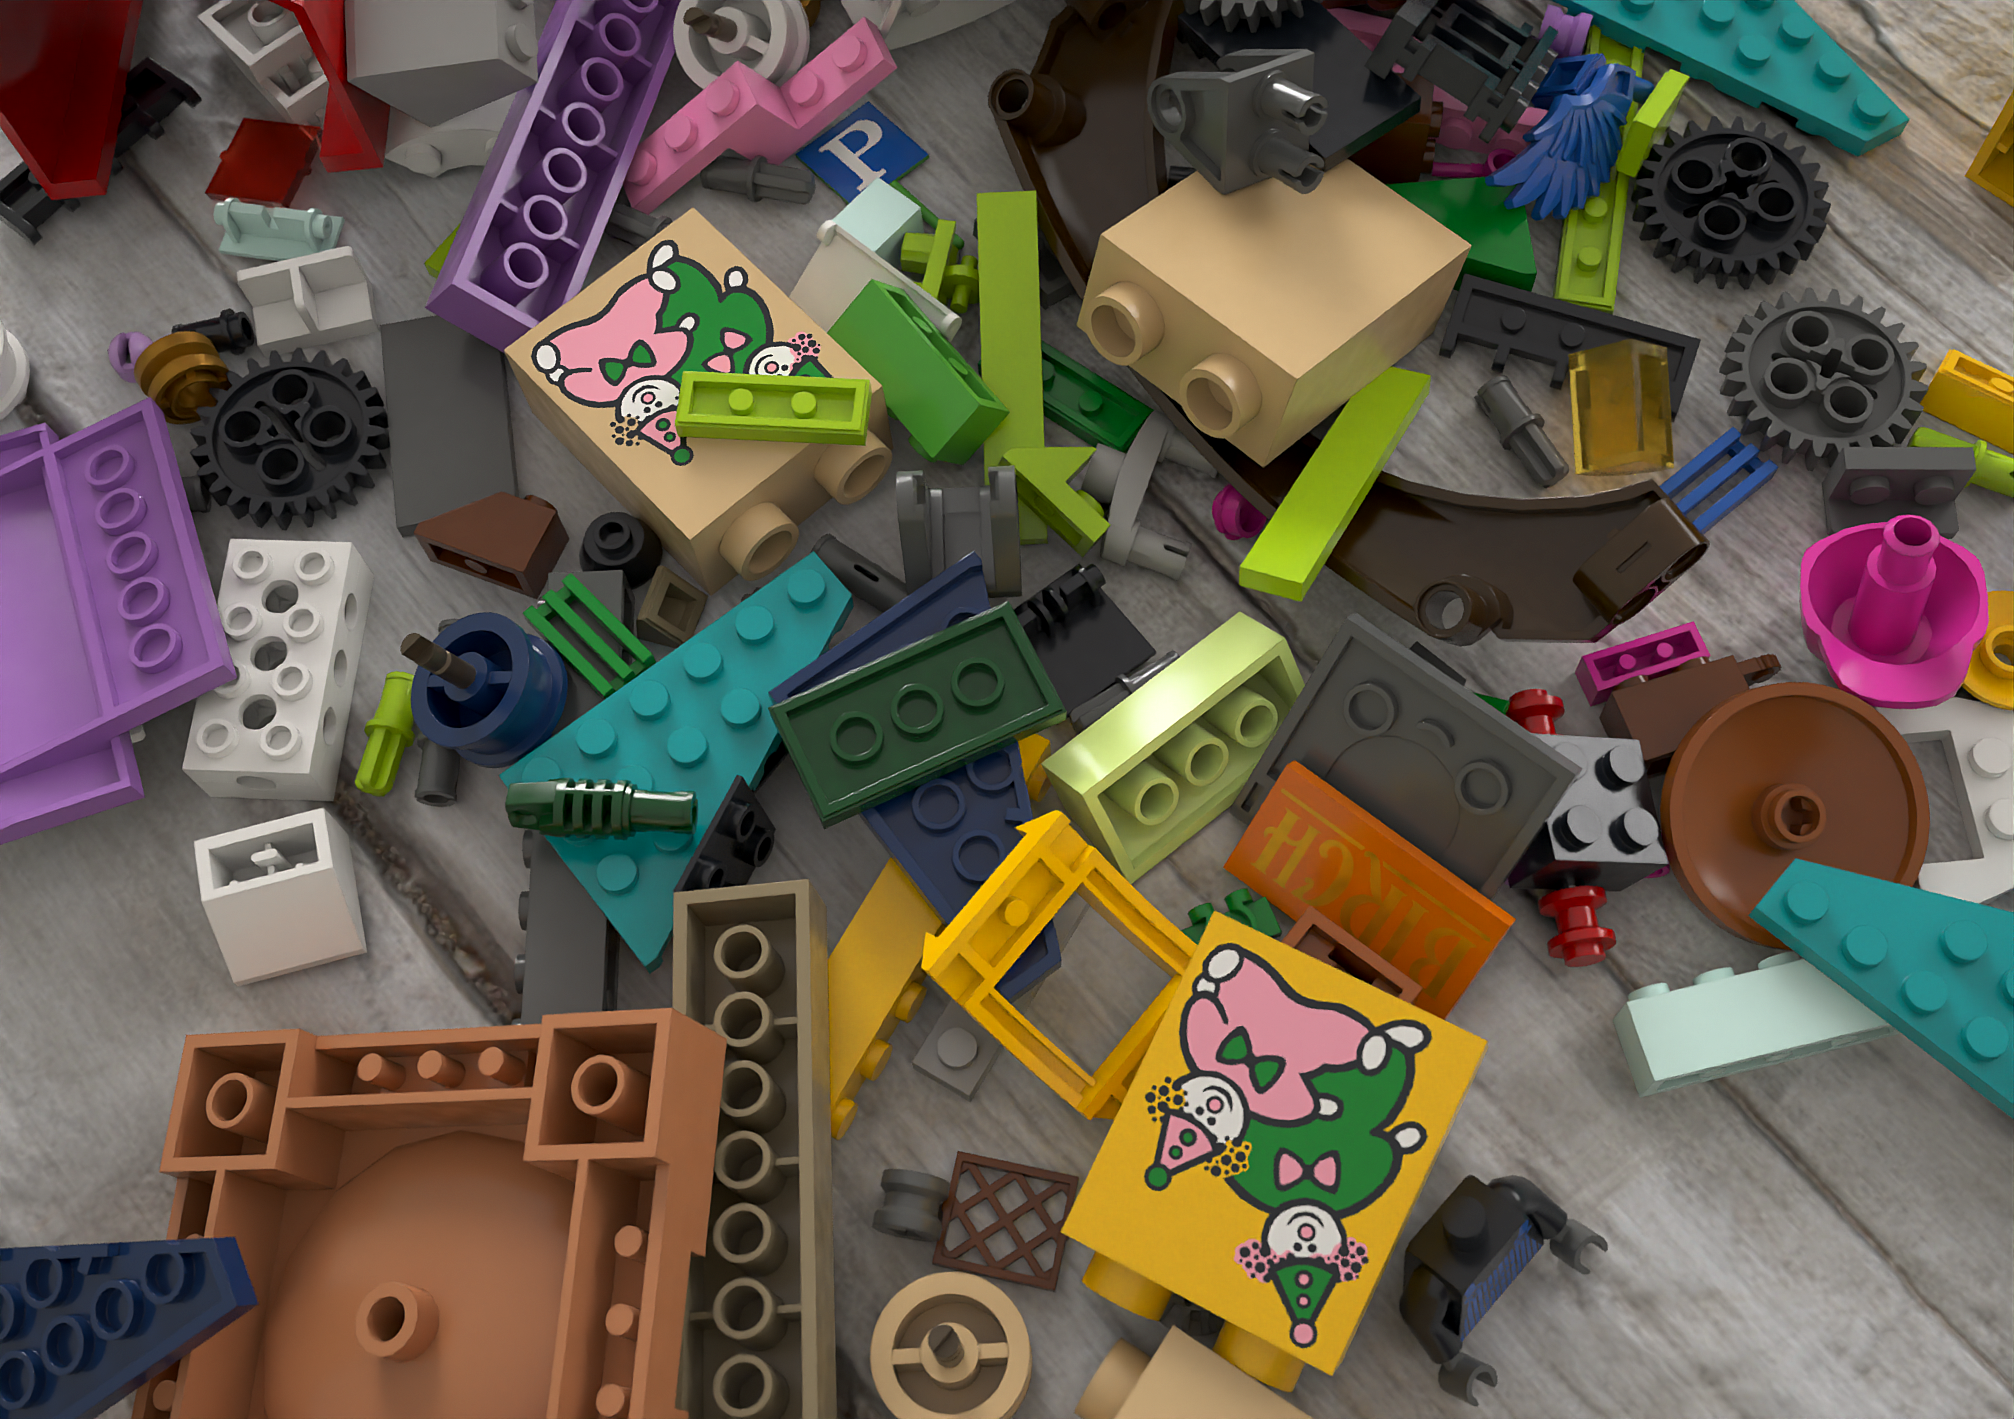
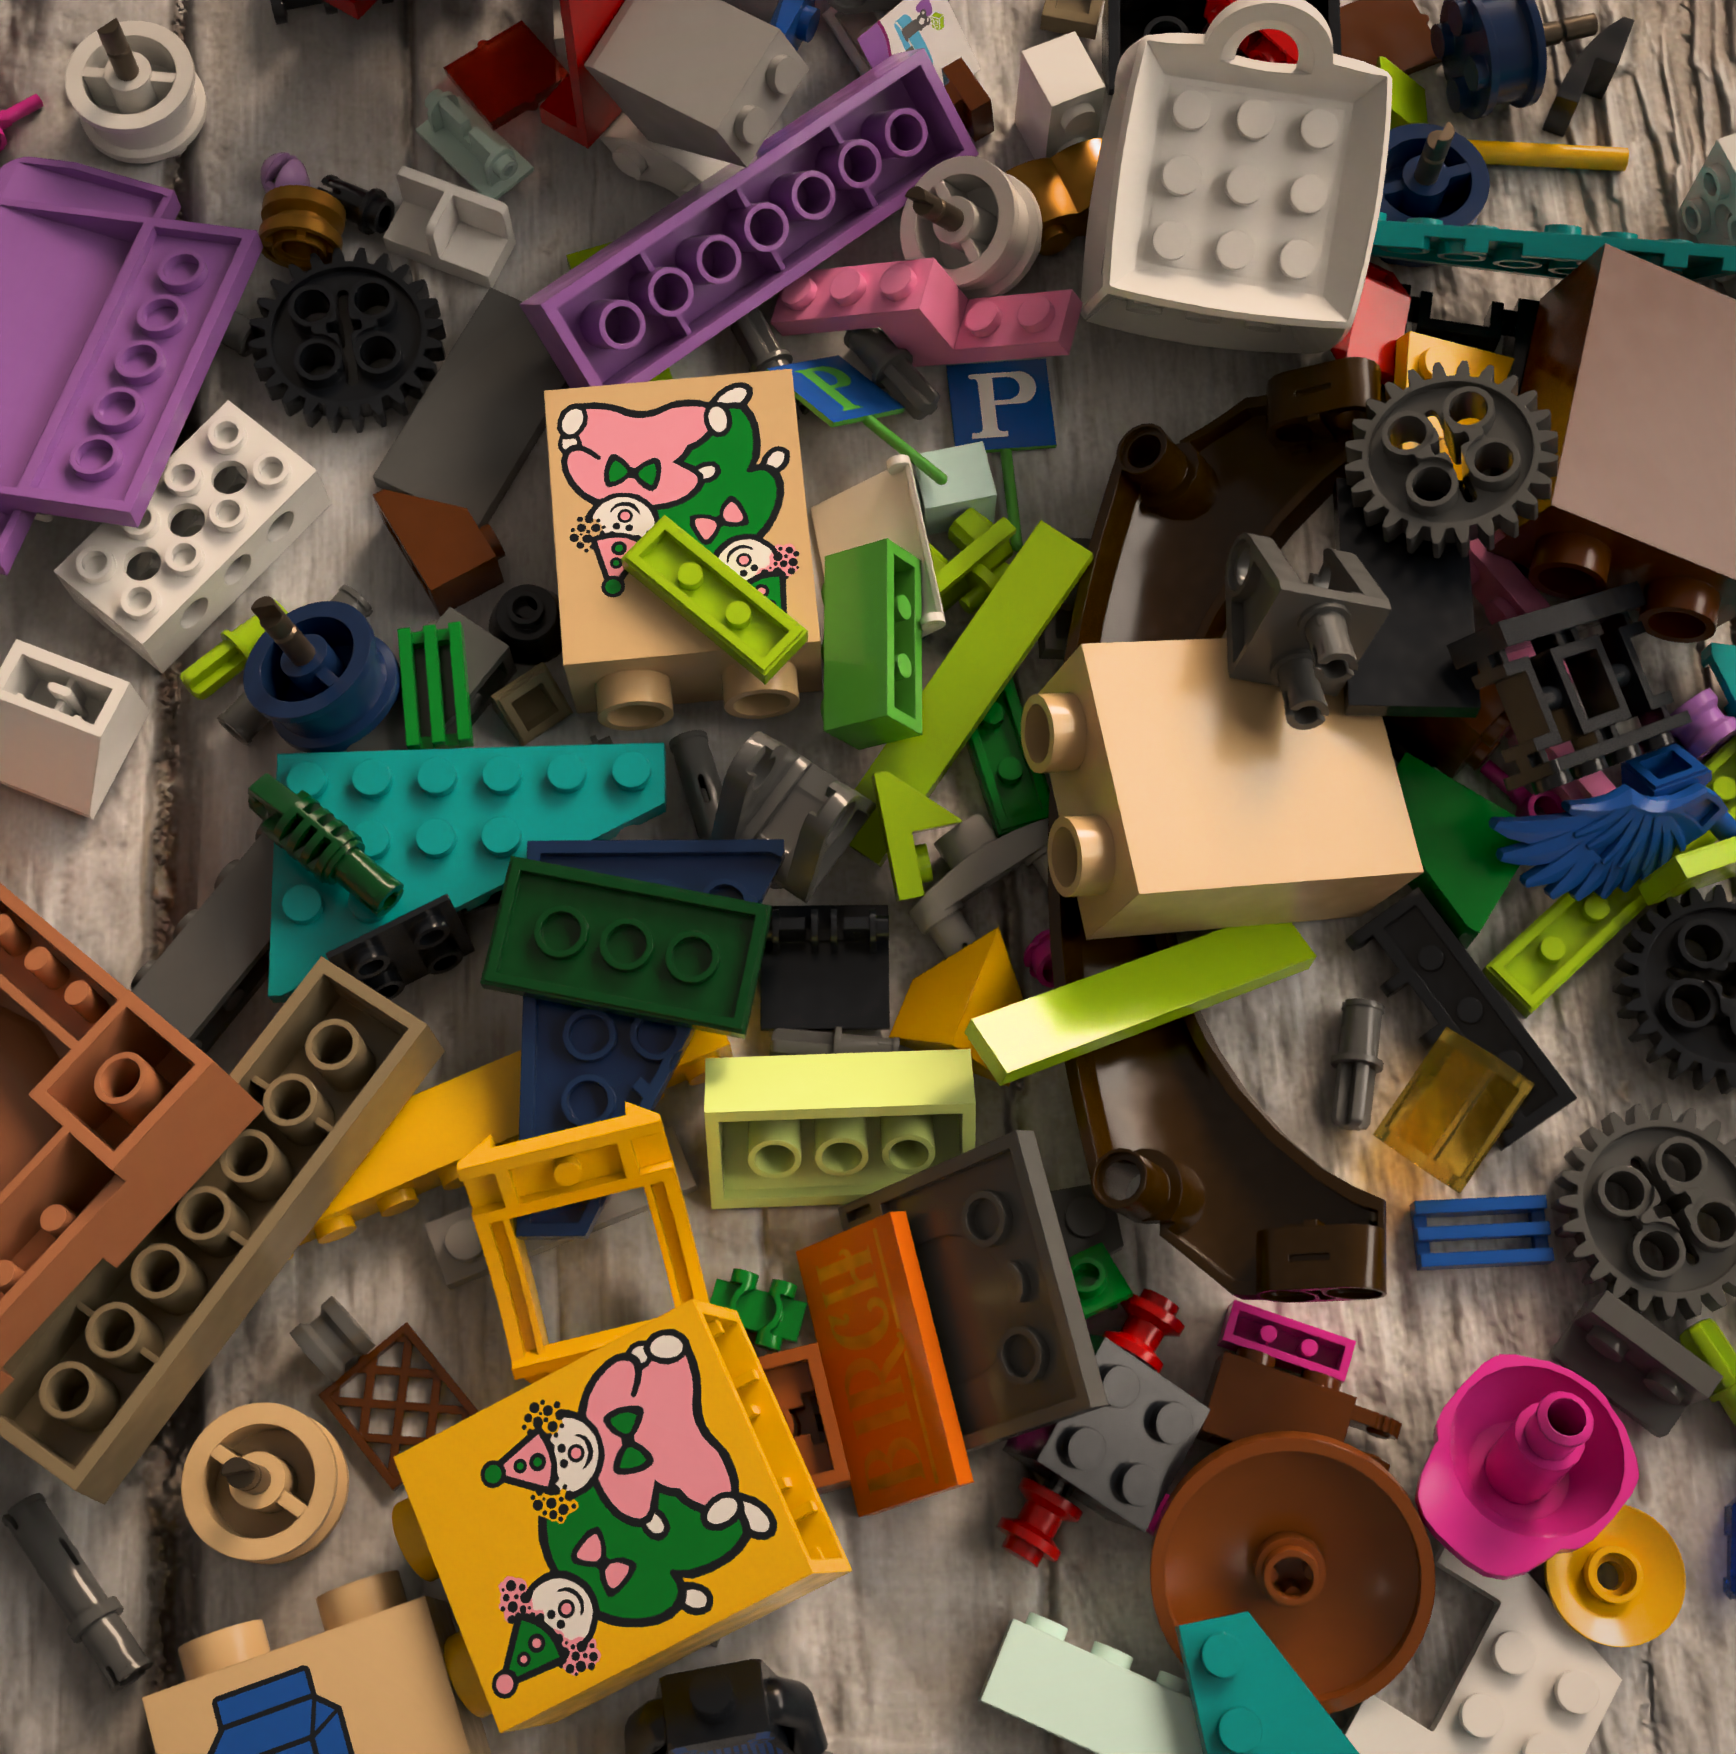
camera: 30 degrees right, 5 degrees up
none -> piece [766,355,948,485]
none -> yellow slope [889,926,1024,1087]

